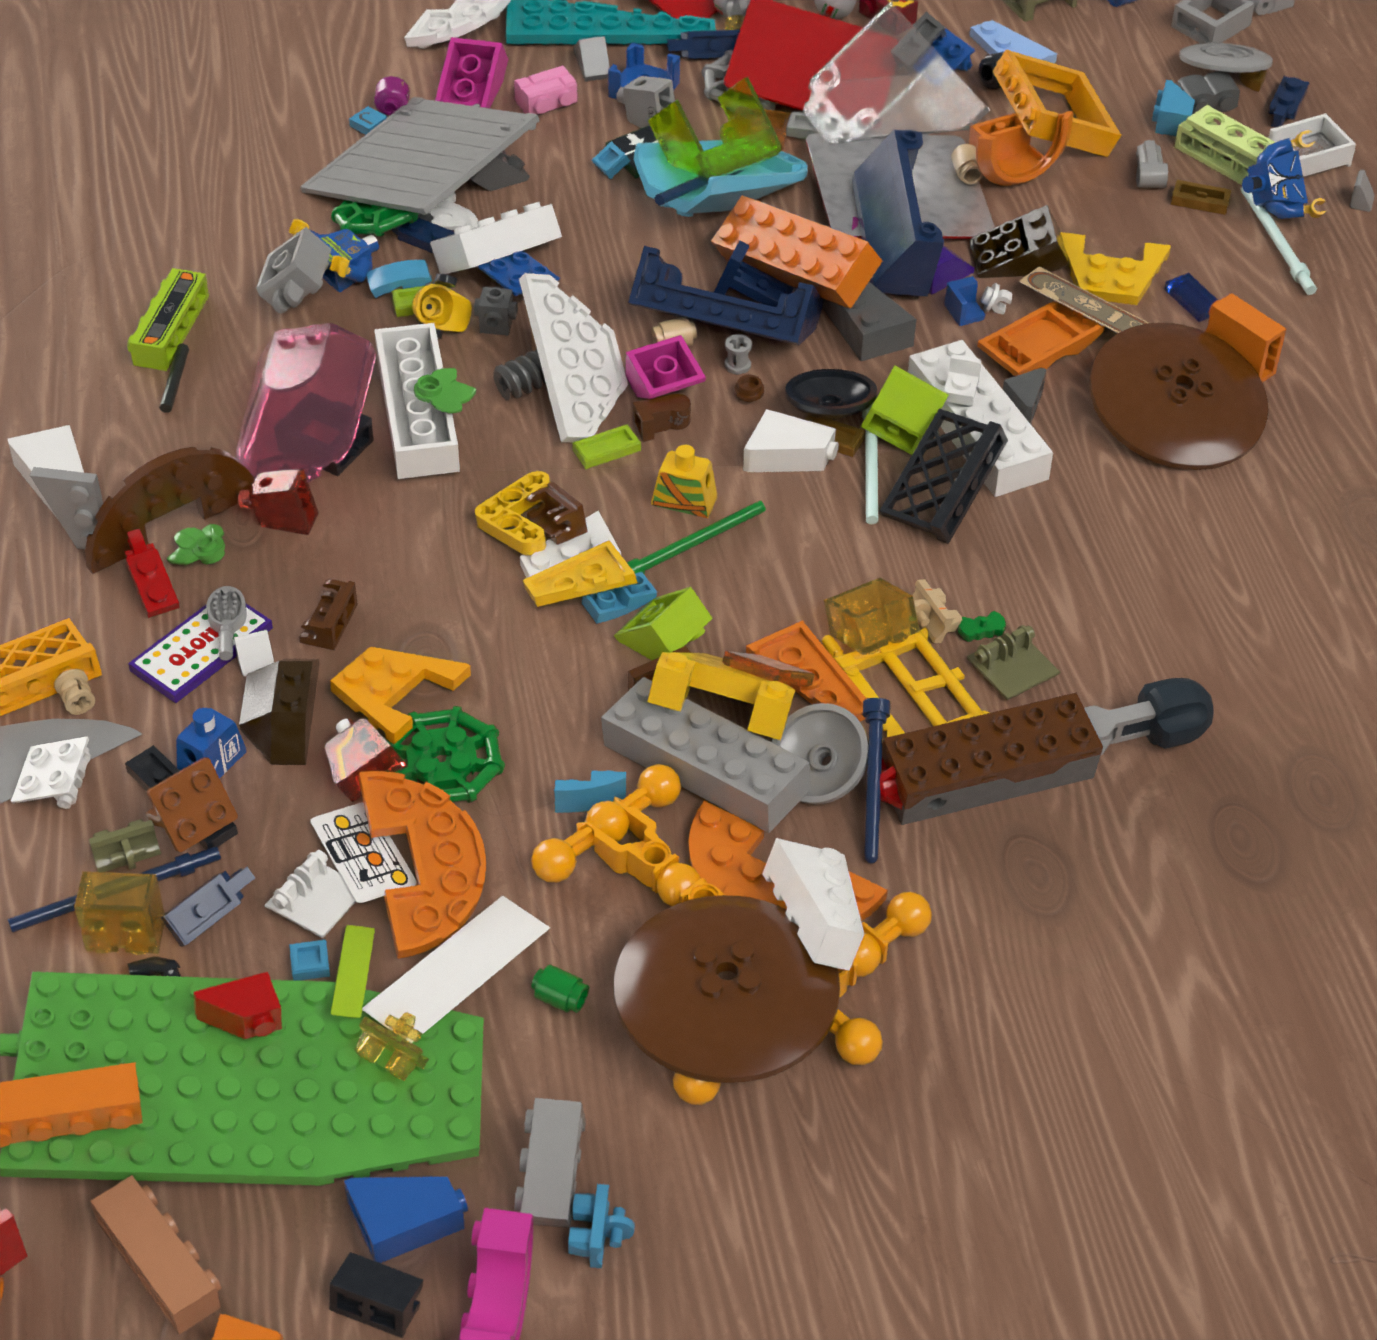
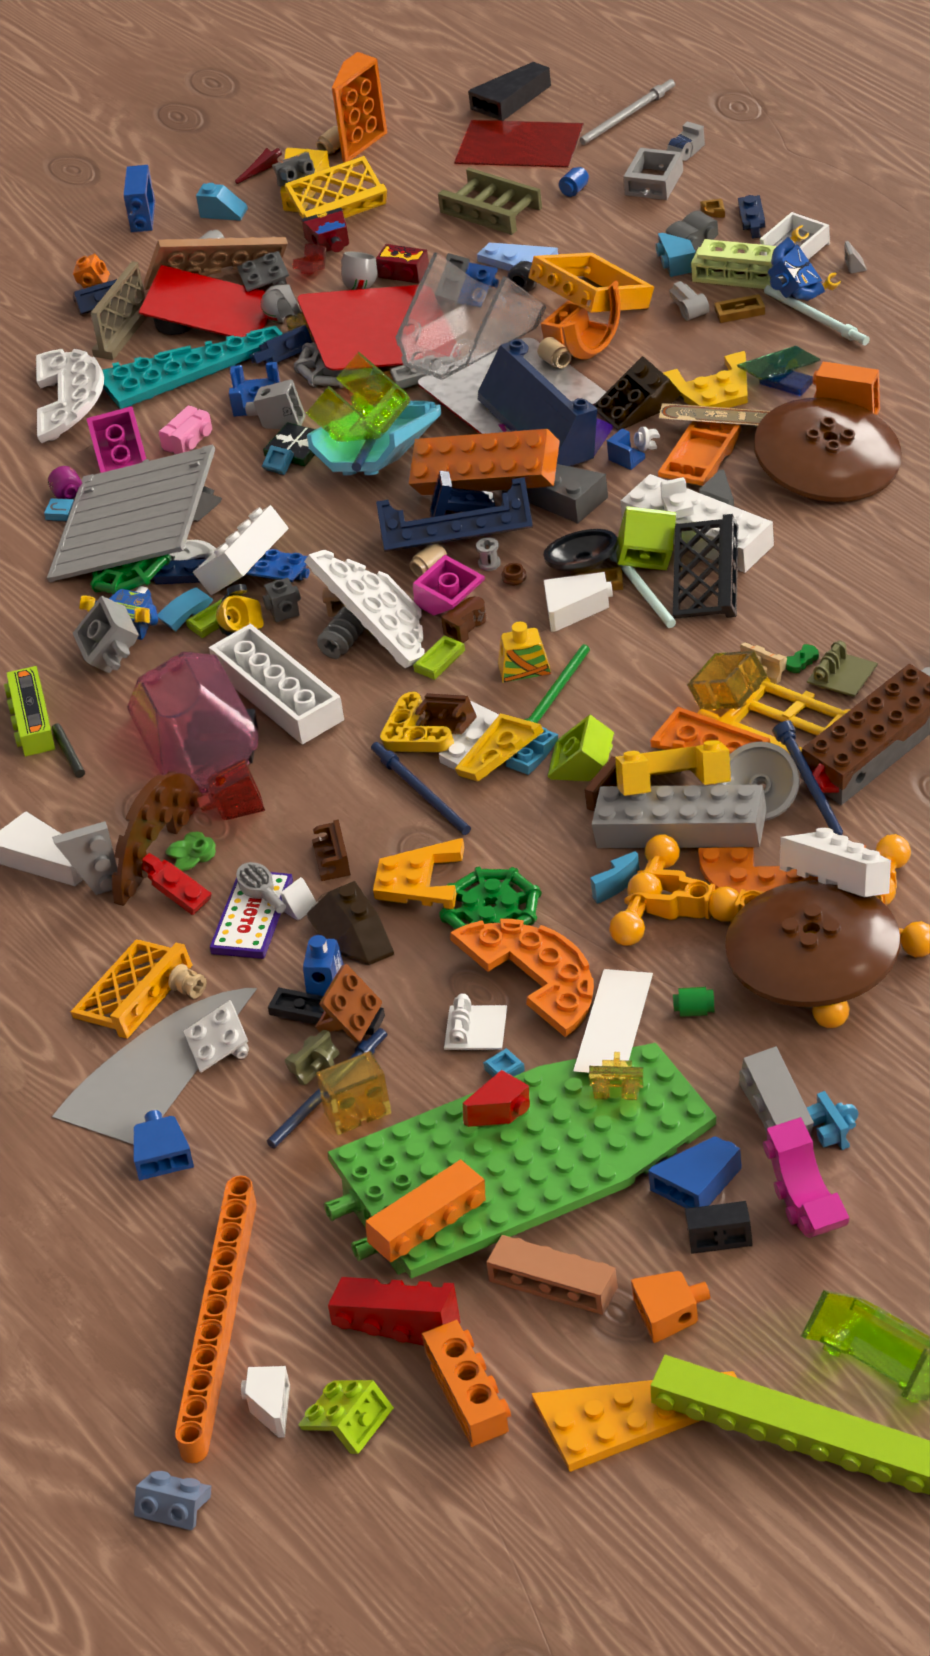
camera: 20 degrees left, 5 degrees down
black arm [127,956,181,977] -> none
hinge [160,867,255,947] -> none
sticker [311,802,417,903] -> none
clear red torso [325,718,406,802] -> none
lime sticker [331,925,375,1018] -> none
bright green plate [414,368,476,413] -> none
slope [574,36,610,82] -> none
clear orange tile [722,651,815,686] -> none
light grey piece [1179,43,1273,72] -> none
none -> dark blue bar [371,742,471,835]
none -> clear green piece [737,346,820,380]

